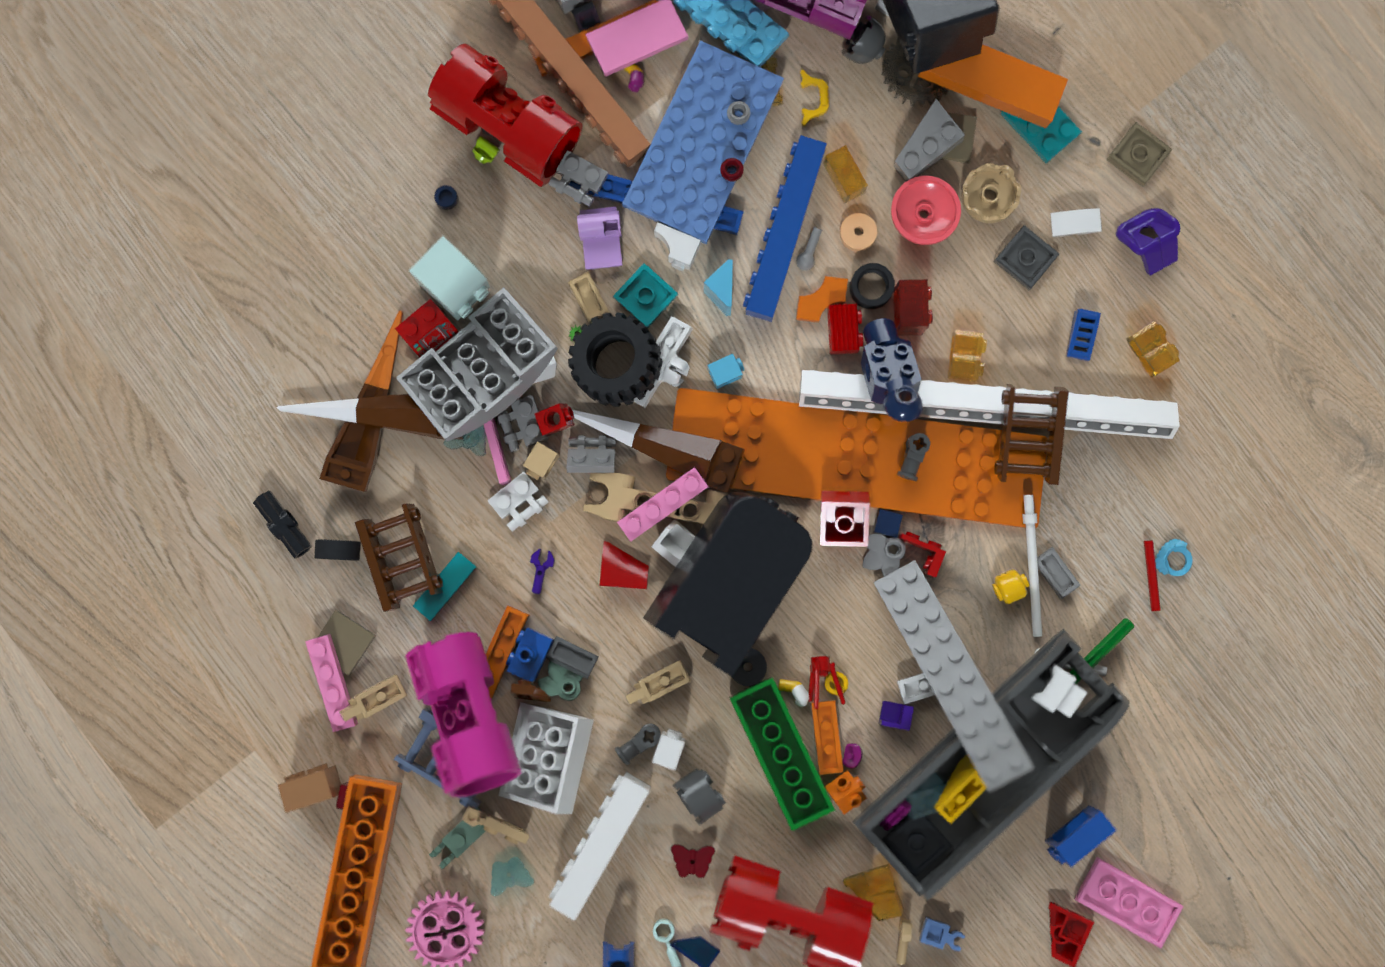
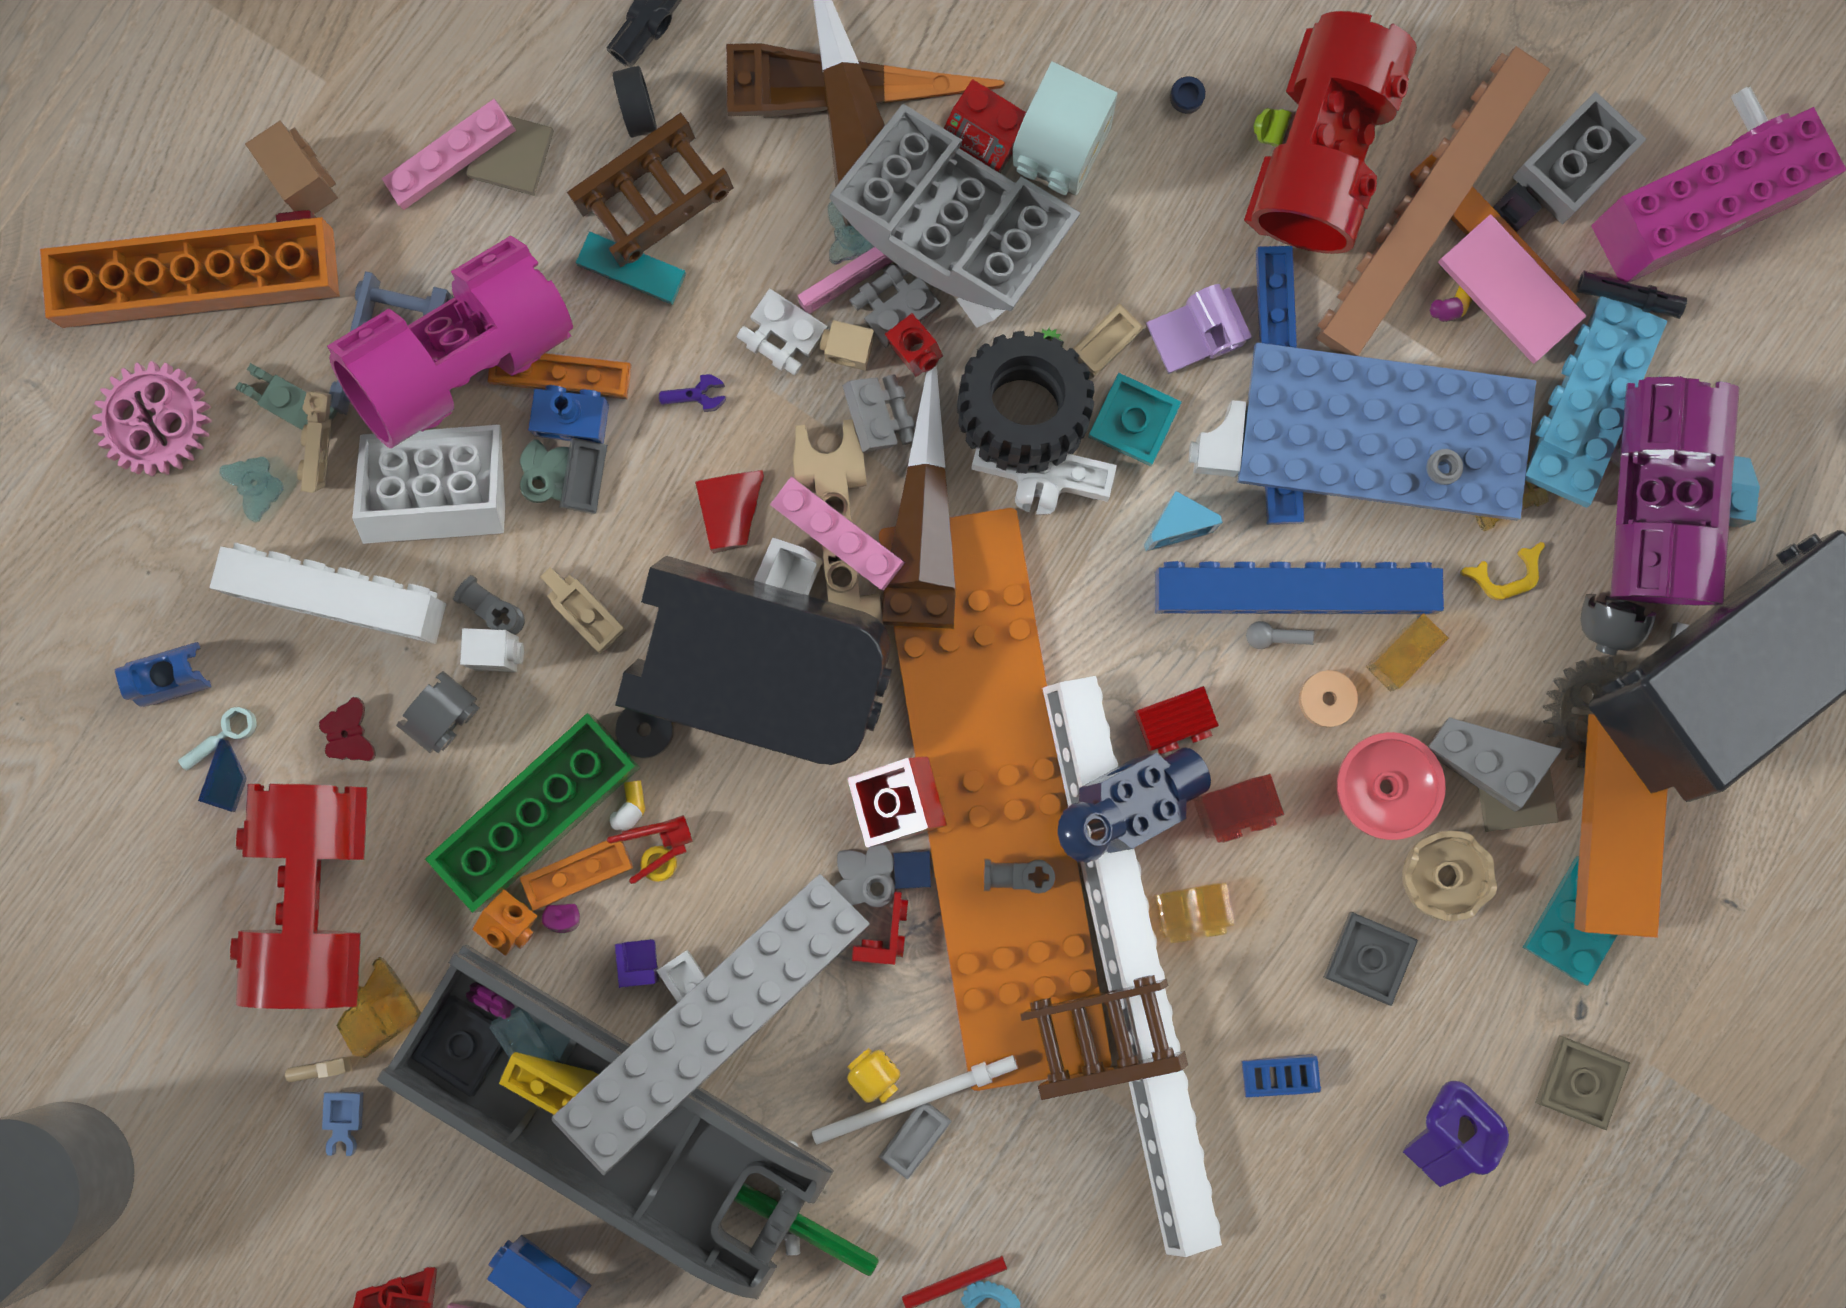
camera: 70 degrees right, 0 degrees up
tan hinge [339,674,407,721] -> none
reddish brown plate [510,680,551,702] -> none
light grey plate [549,150,609,207] -> none
medium azure brick [707,354,745,389] -> none
dark red plate [720,158,744,182] -> none
orange tile [796,276,848,323] -> none
black tyre [850,263,895,309] -> none
white piece [1030,664,1087,718] -> none
white slope [1051,208,1102,237] -> none
clear yellow brick [1126,321,1180,378] -> none

